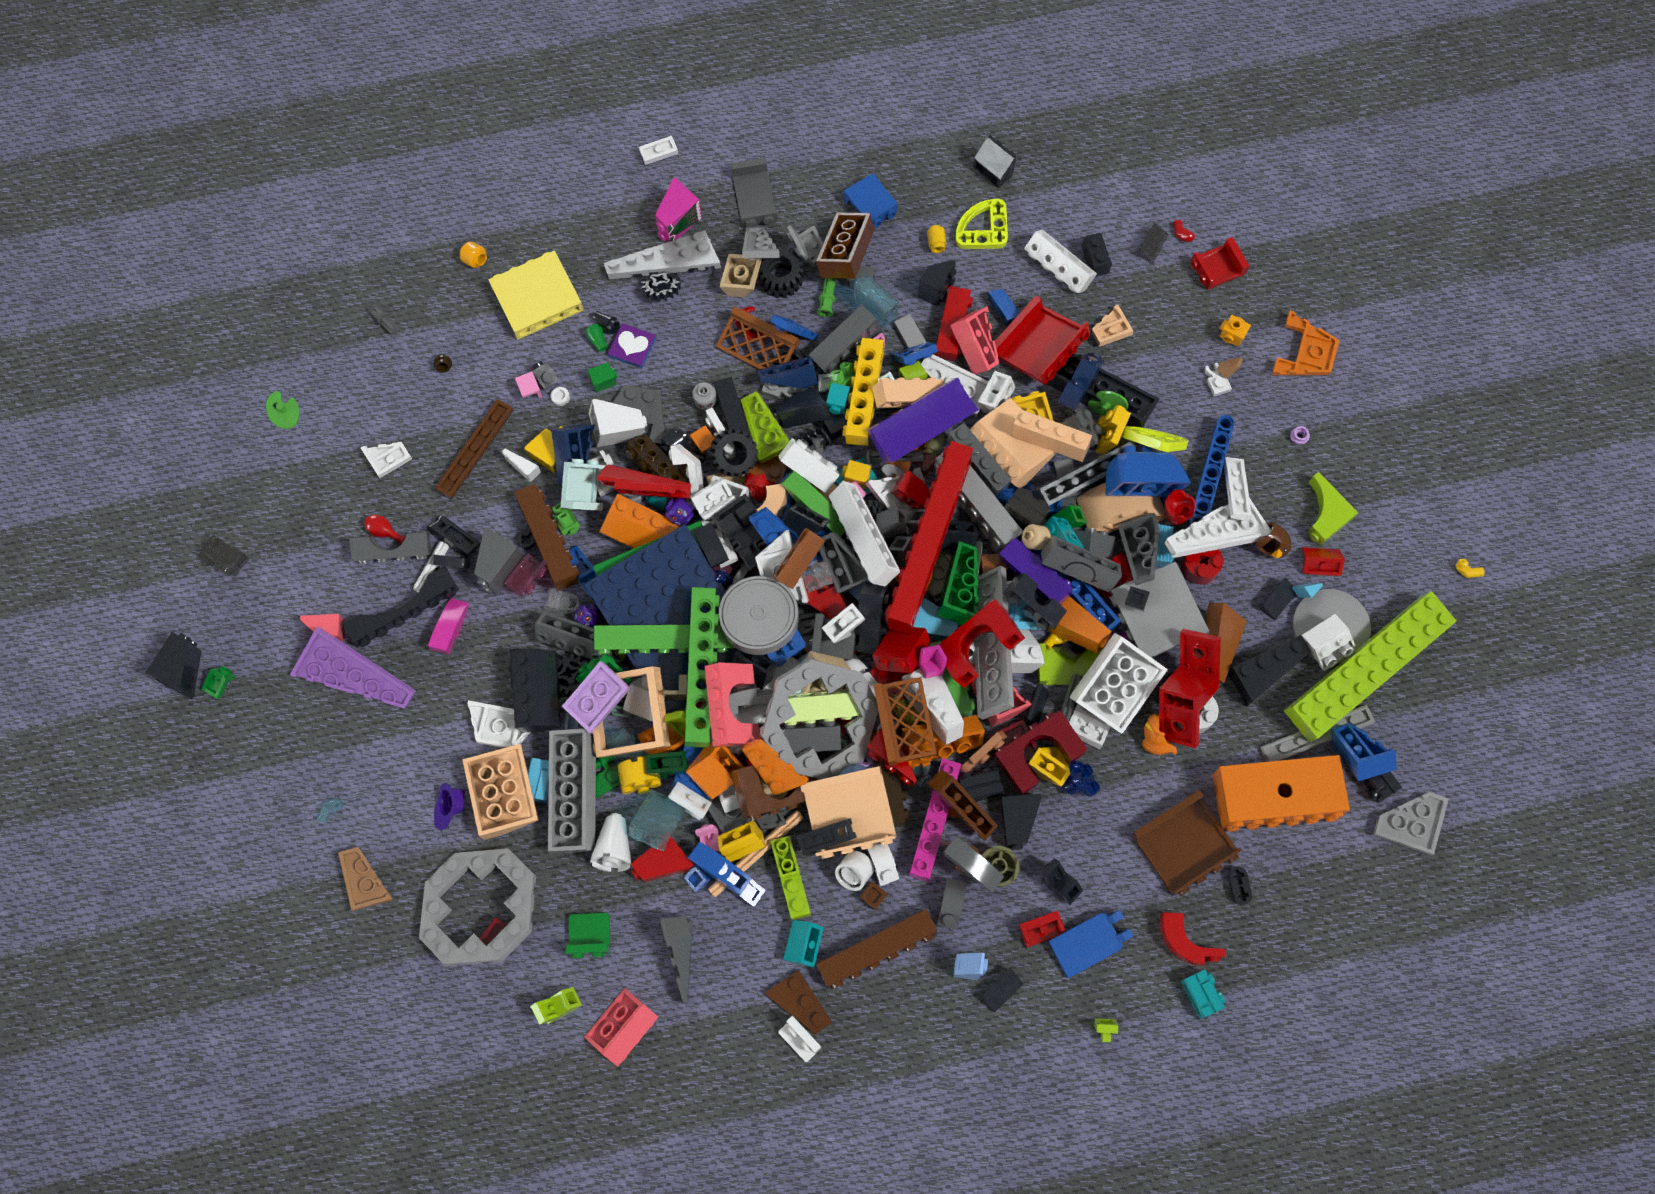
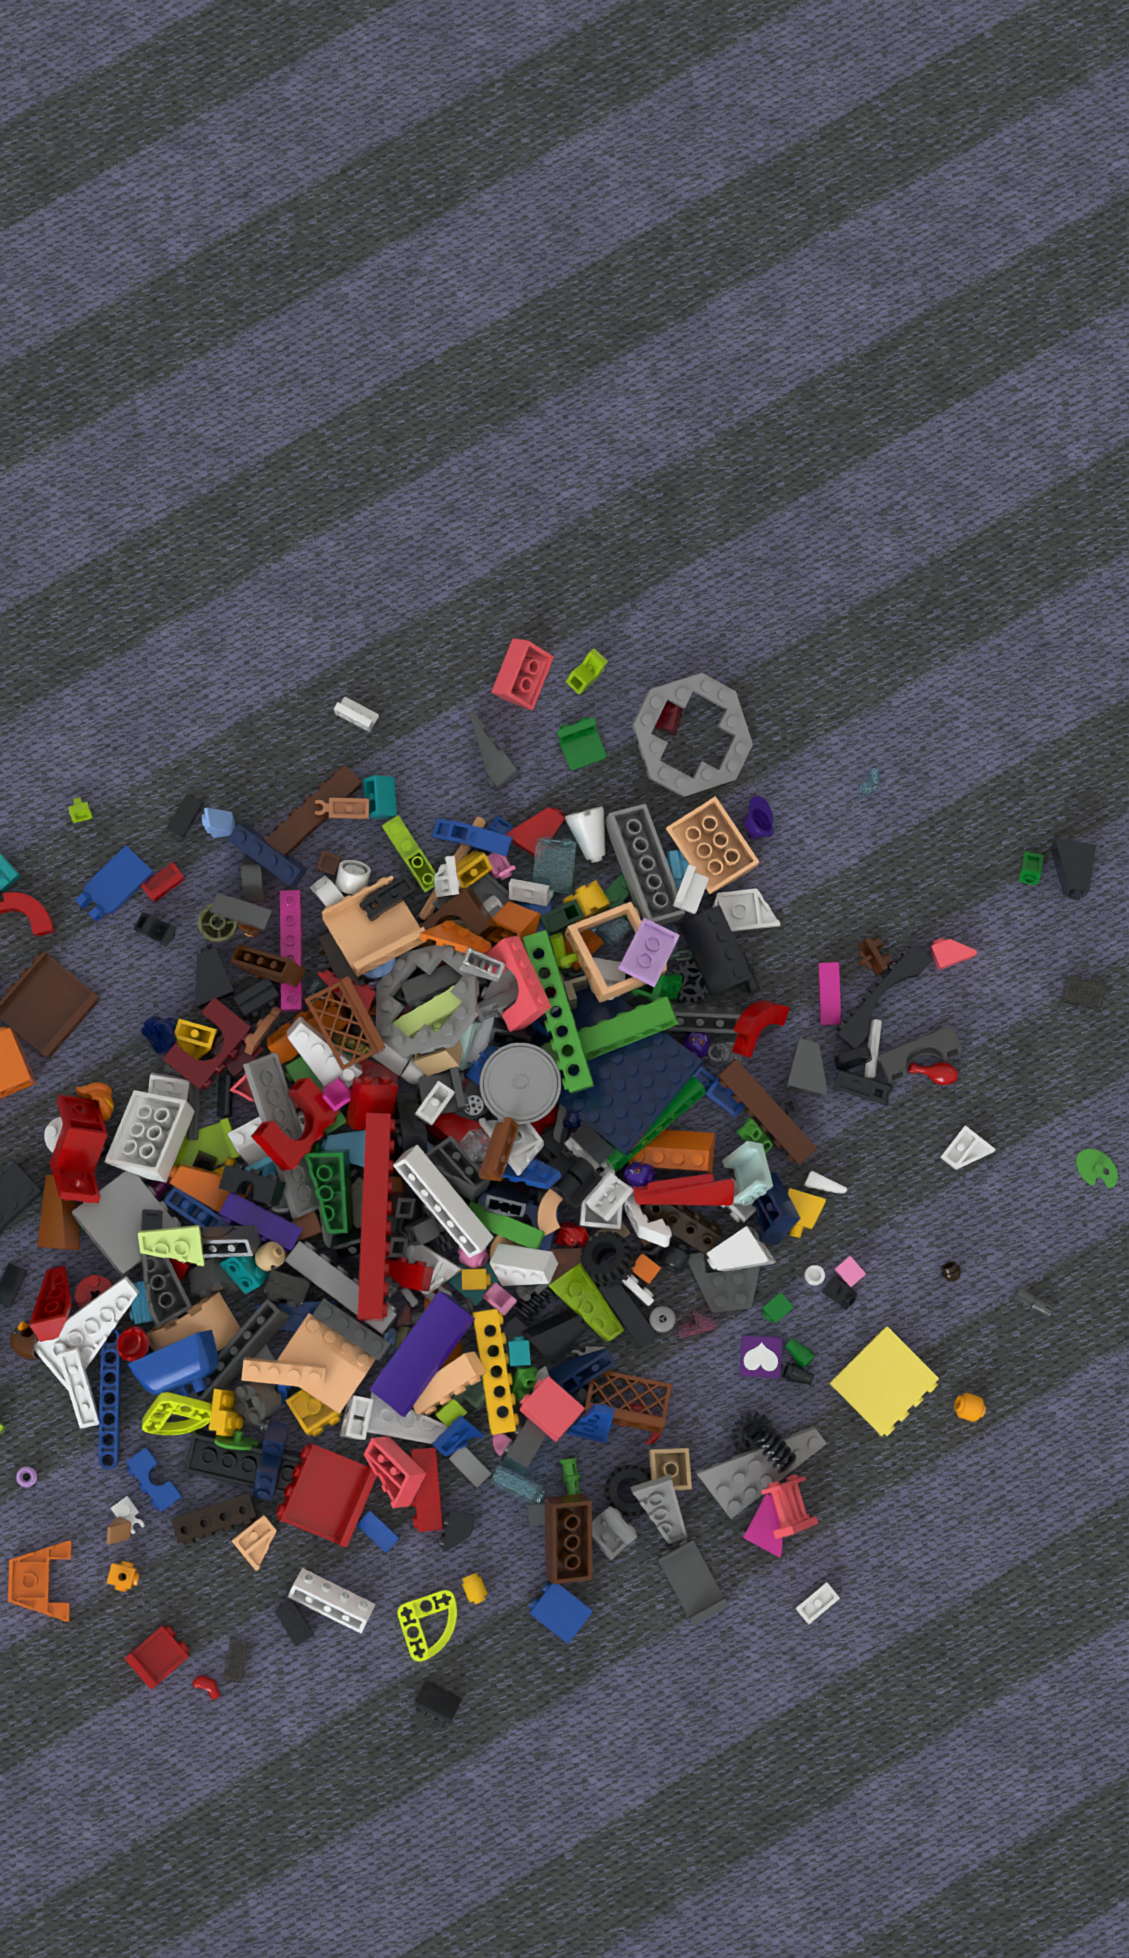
camera: 160 degrees right, 10 degrees up
medium lavender wing [290,627,416,708] -> none
medium nougat wing [338,847,392,912] -> none
reddish brown plate [435,399,514,499] -> none
clear pink bracket [504,553,548,598] -> none
reddish brown wing [764,970,833,1035] -> none
green brick [1053,505,1087,528] -> none
none -> red wedge [29,1265,71,1342]
none -> blue arch [126,1447,184,1512]
none -> yellowish green wing [138,1225,205,1266]
none -> dark brown brick [171,1493,258,1545]
none -> dark blue arch [227,823,308,886]
none -> nougat plate [315,798,369,819]
none -> white wing [434,856,460,897]
none -> light grey slope [458,947,505,982]
none -> white tile [465,1095,484,1116]
none -> bright pink panel [482,1282,517,1316]
none -> coral brick [520,1376,585,1442]
none -> lime slope [550,932,567,959]
none -> white panel [673,865,709,914]
none -> clear pink slope [677,1310,718,1339]
none -> red arch [732,1000,790,1058]
none -> black piece [752,1428,796,1473]
none -> coral fence [761,1474,819,1539]
none -> reddish brown hips [858,937,893,976]

